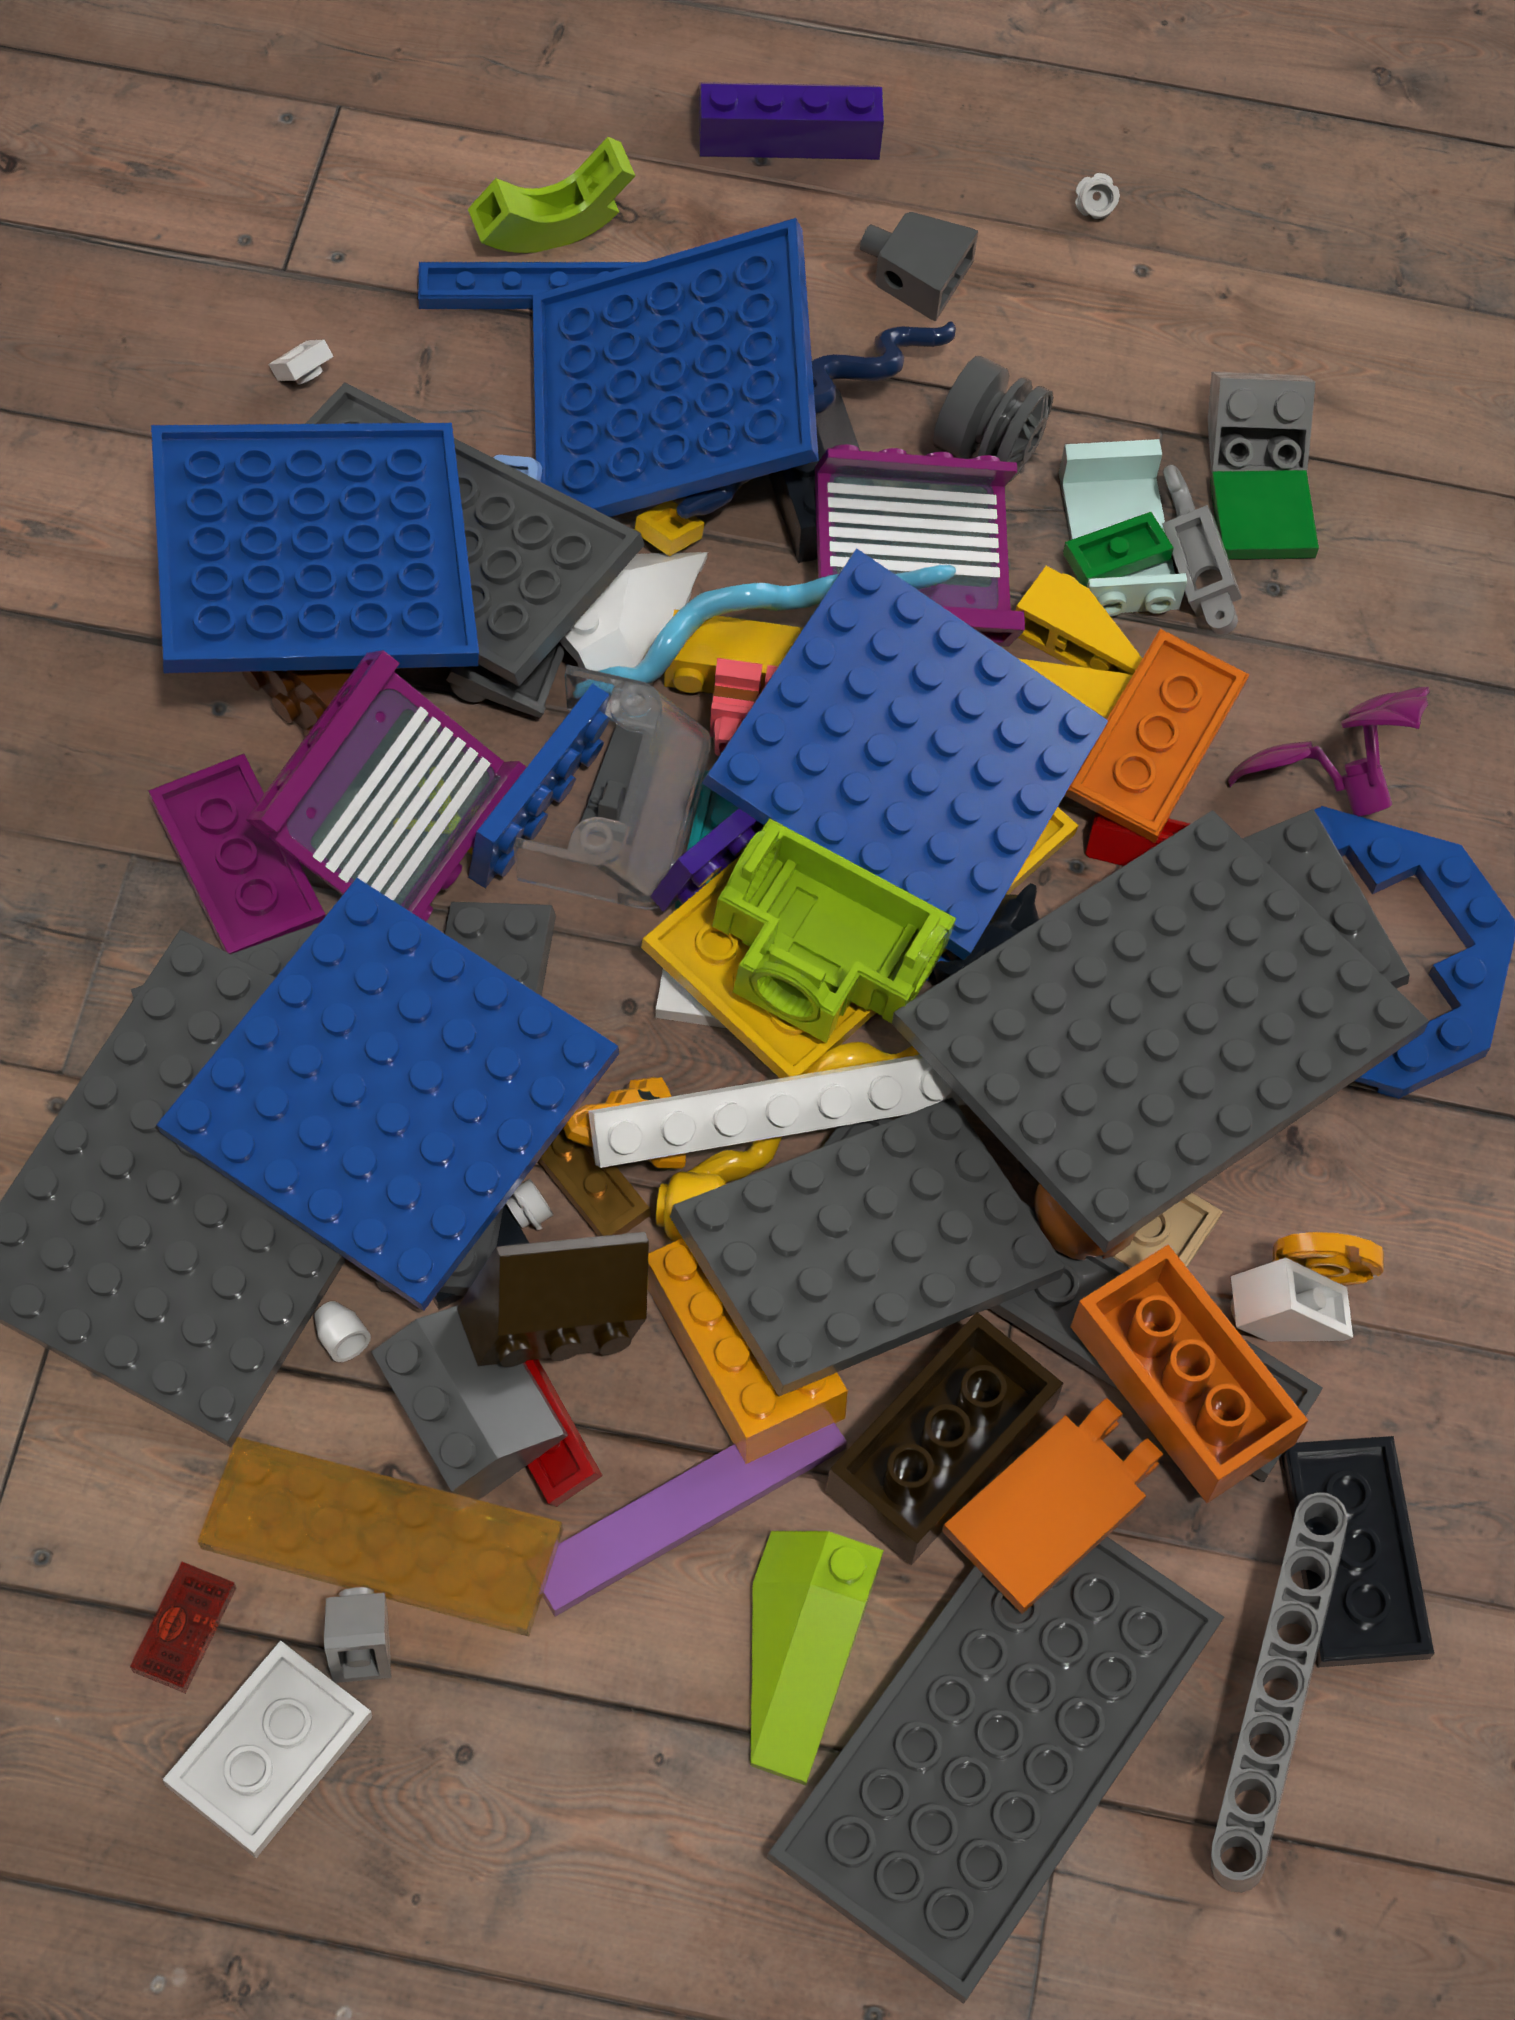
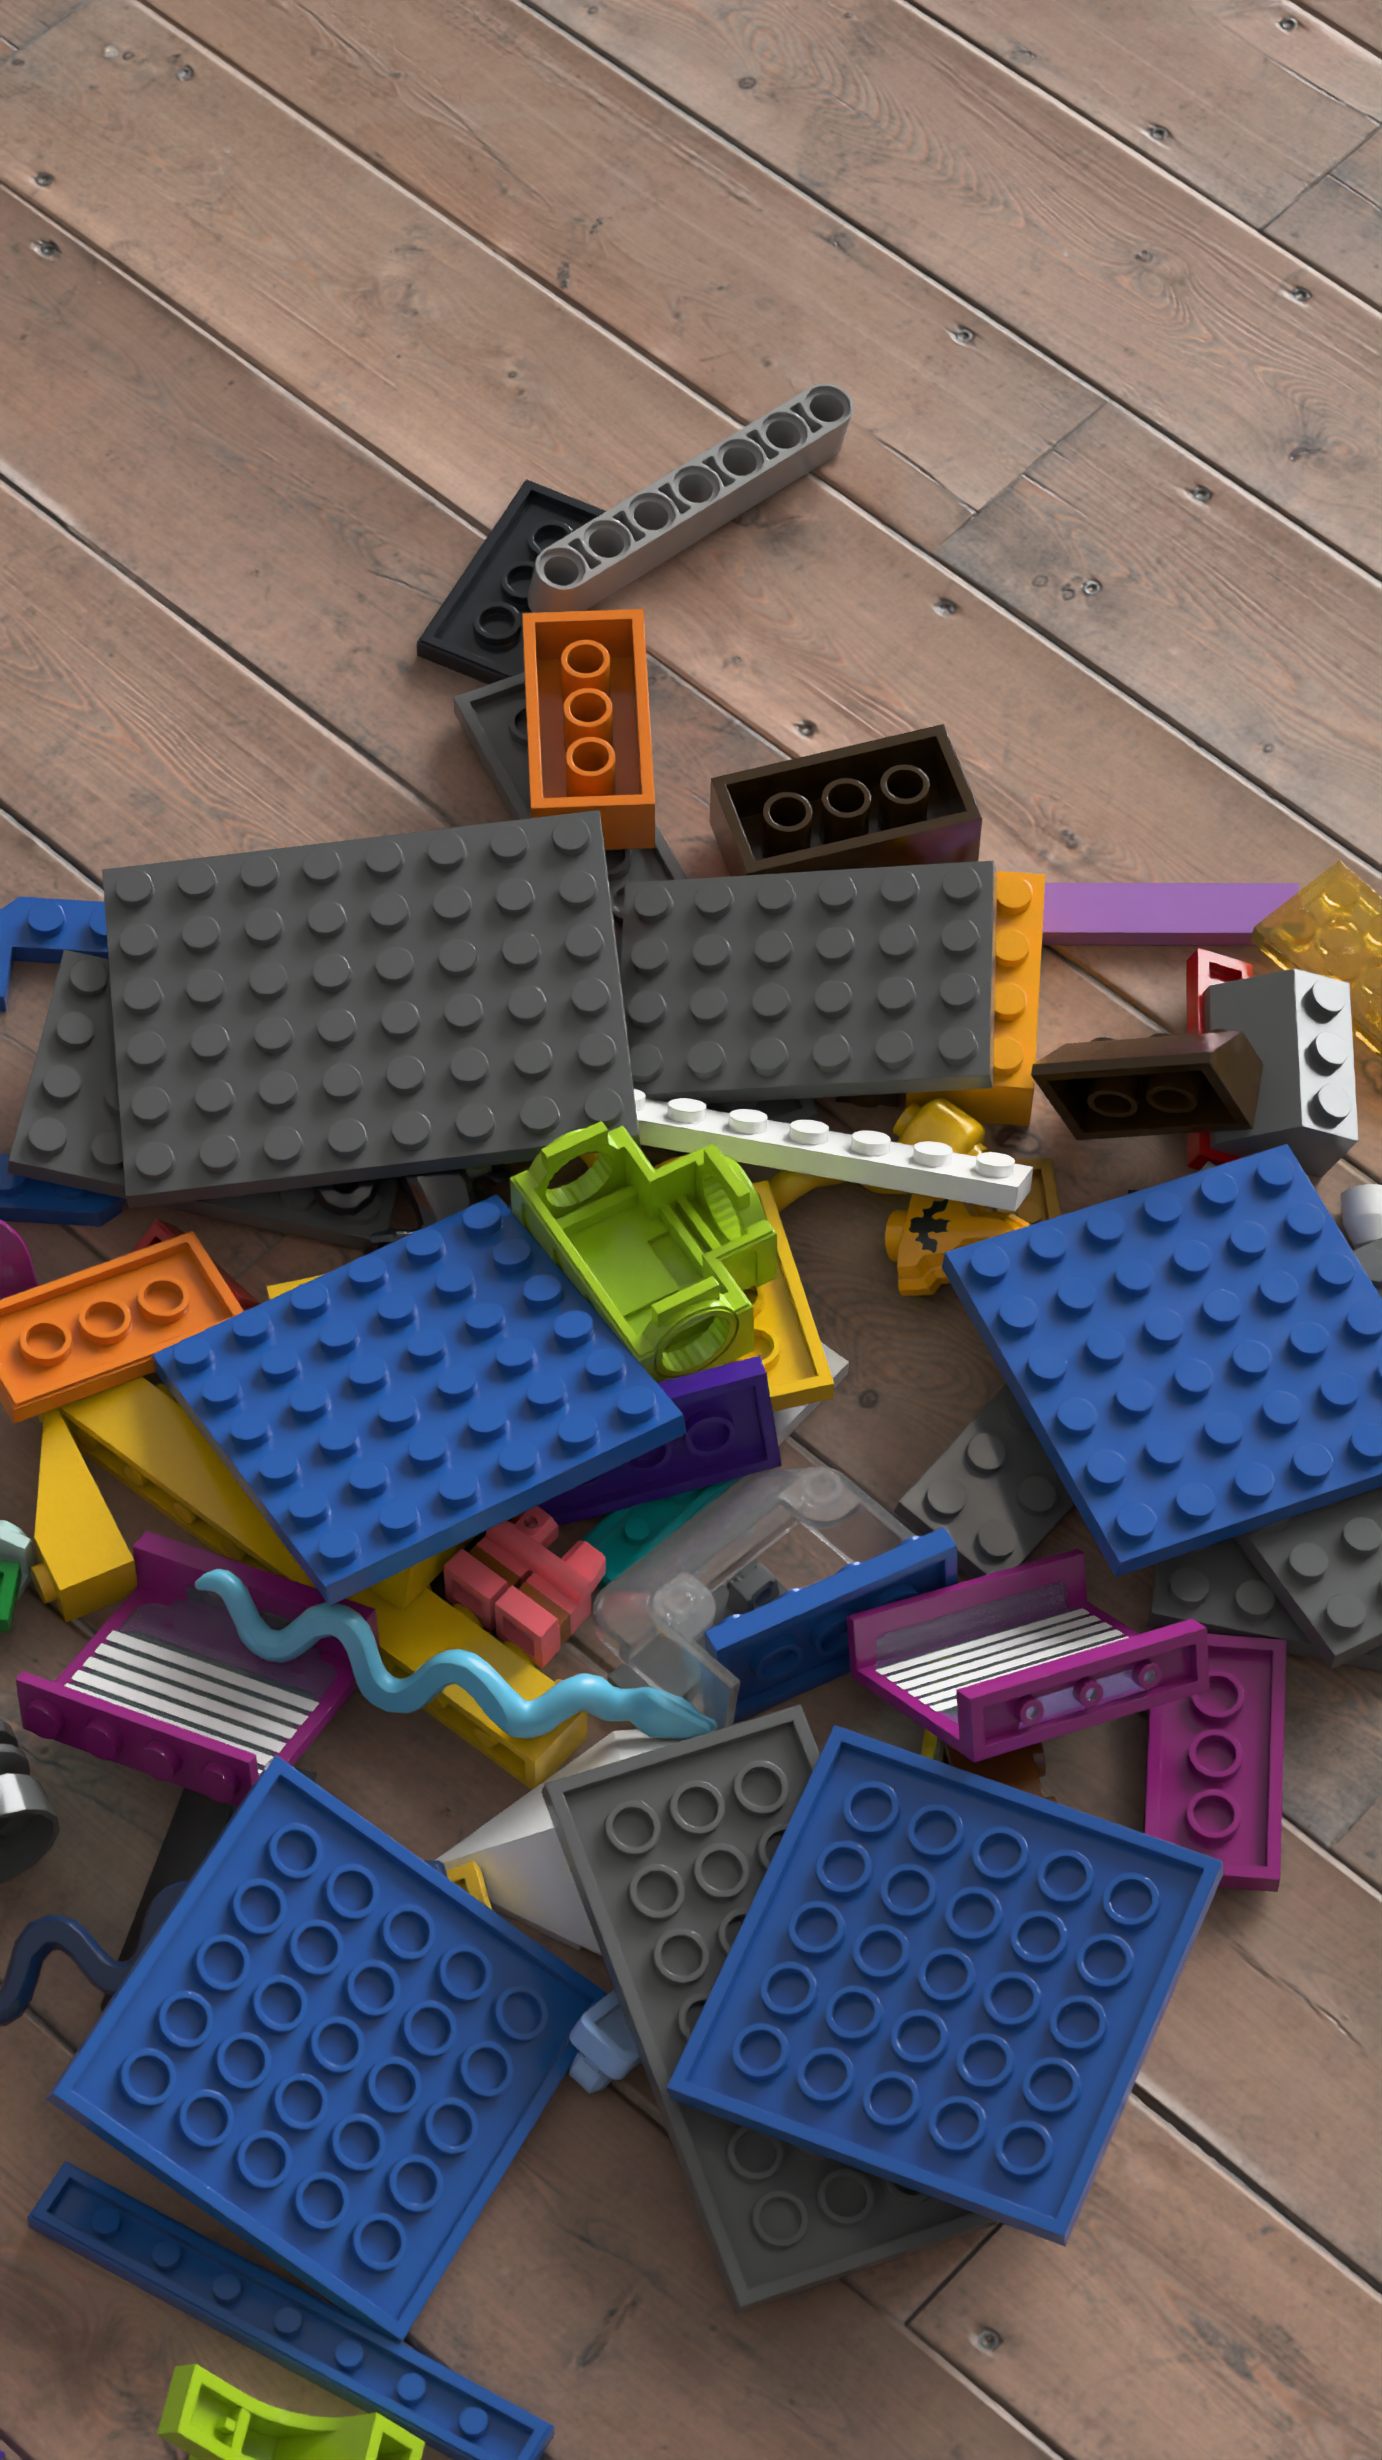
camera: 145 degrees left, 5 degrees down
white plate [268,340,334,384] -> none
lime wedge [750,1531,884,1785] -> none
dark grey plate [767,1537,1224,2004] -> none
orange tile [942,1398,1163,1614] -> none
white slope [1231,1257,1353,1342] -> none
light orange tile [1272,1232,1384,1286] -> none

